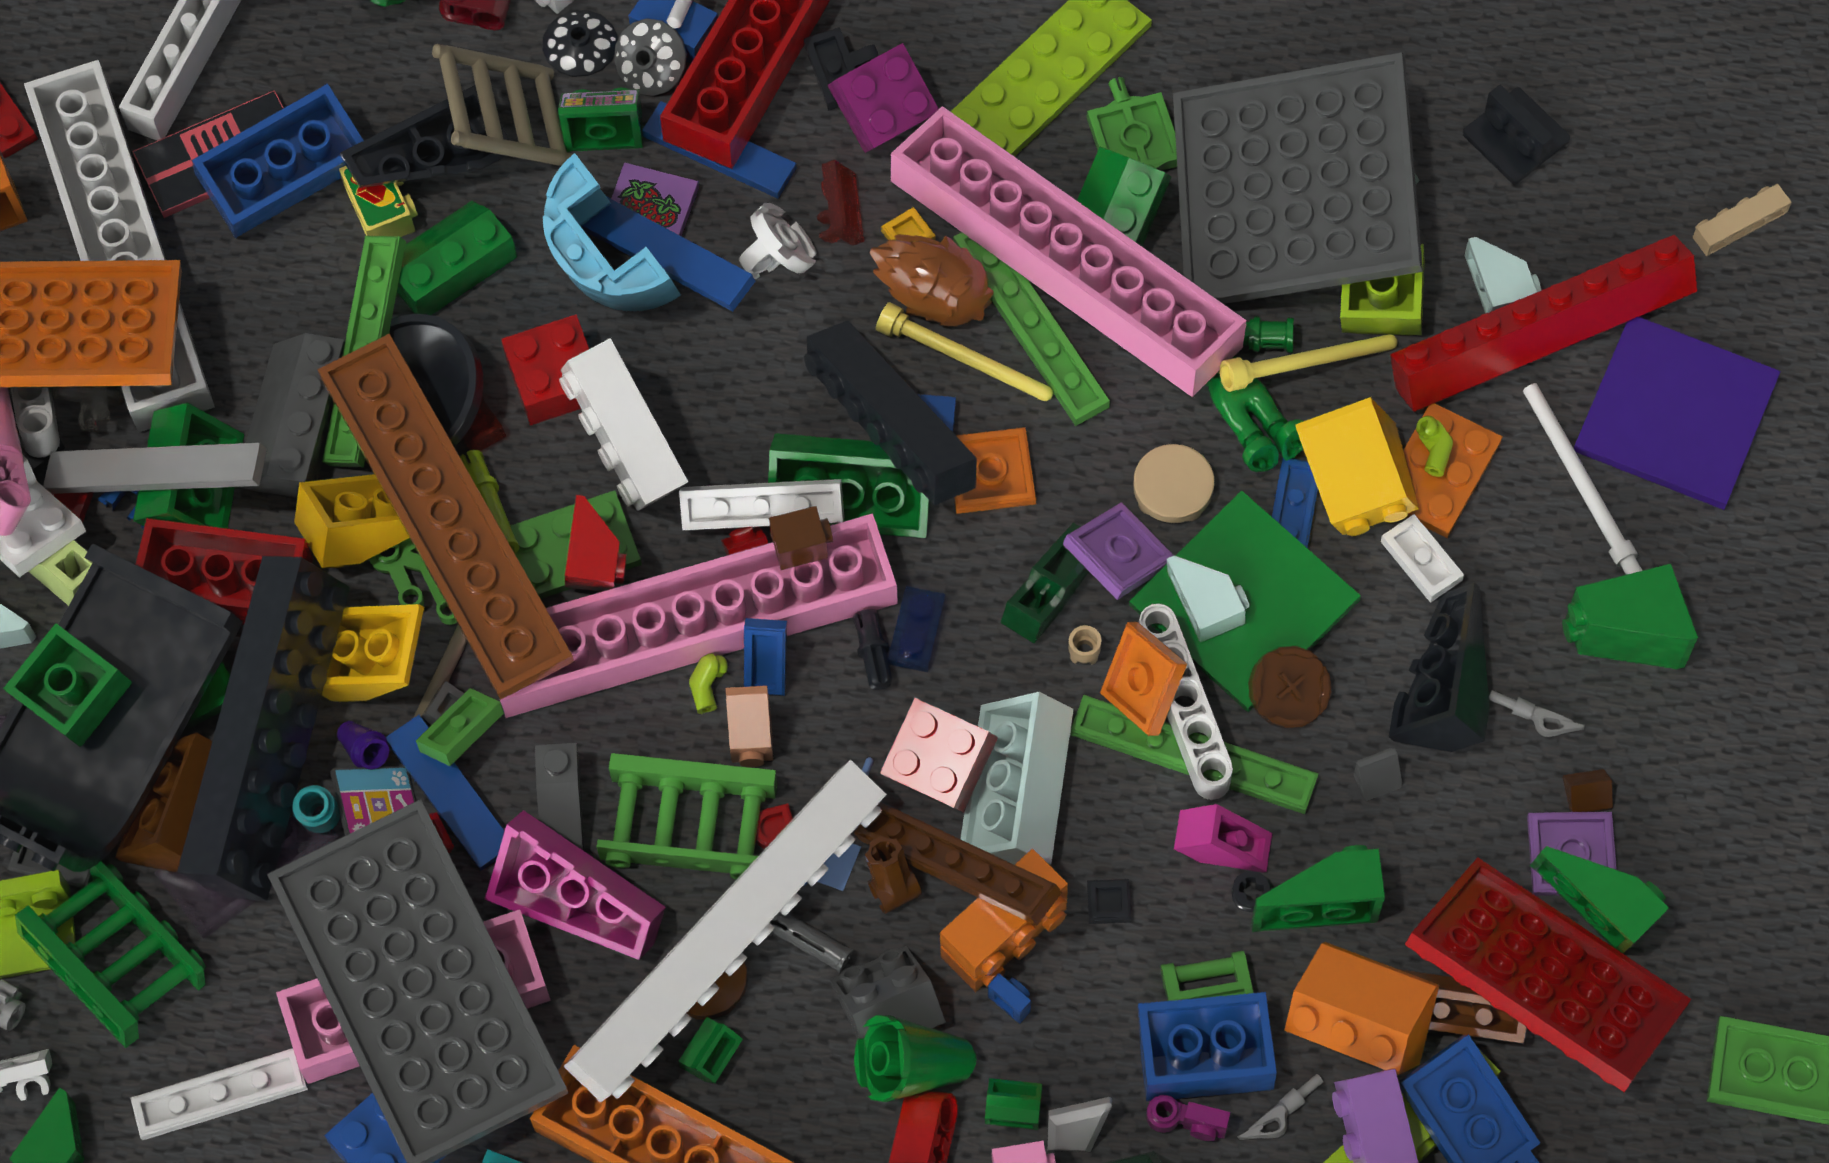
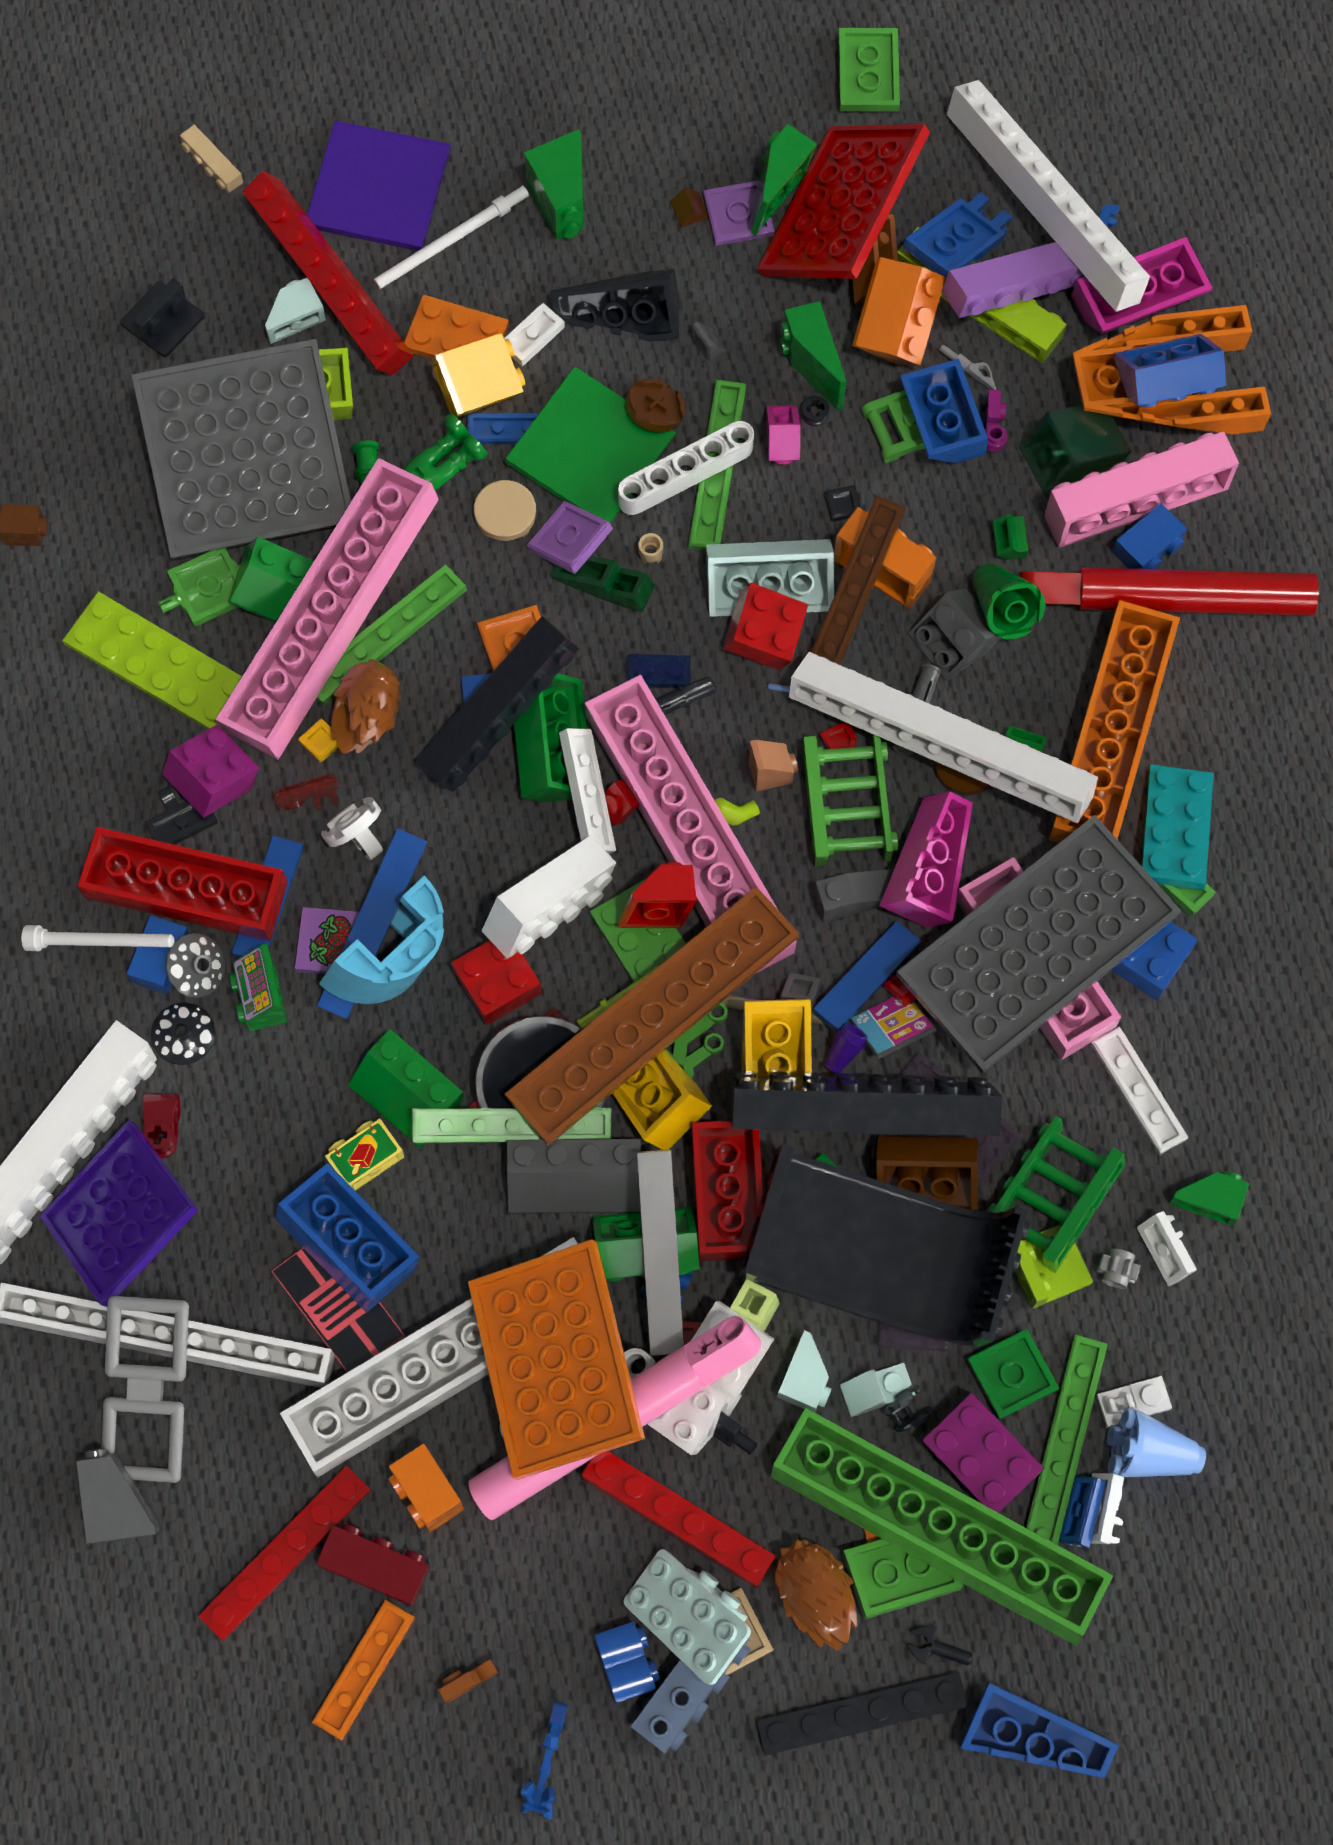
camera: 105 degrees left, 5 degrees up
green brick [3,623,132,748] -> none
teal brick [293,785,340,833] -> none
black wedge [340,85,510,188] -> none
bright green plate [416,688,504,766] -> none
dark tan bar [432,44,573,166] -> none
blue tile [744,618,787,696] -> none
reddish brown brick [769,506,833,570] -> none
reddish brown piece [865,836,922,914] -> none
light yellow piece [876,302,1053,401] -> none
blue plate [988,973,1031,1024] -> none
light grey piece [1047,1097,1112,1152] -> none
orange tile [1100,622,1187,736] -> none
light aqua slope [1167,555,1250,643] -> none
light yellow piece [1220,334,1398,392] -> none
lime arm [1416,416,1453,477] -> none
light grey hand [1489,690,1585,737] -> none

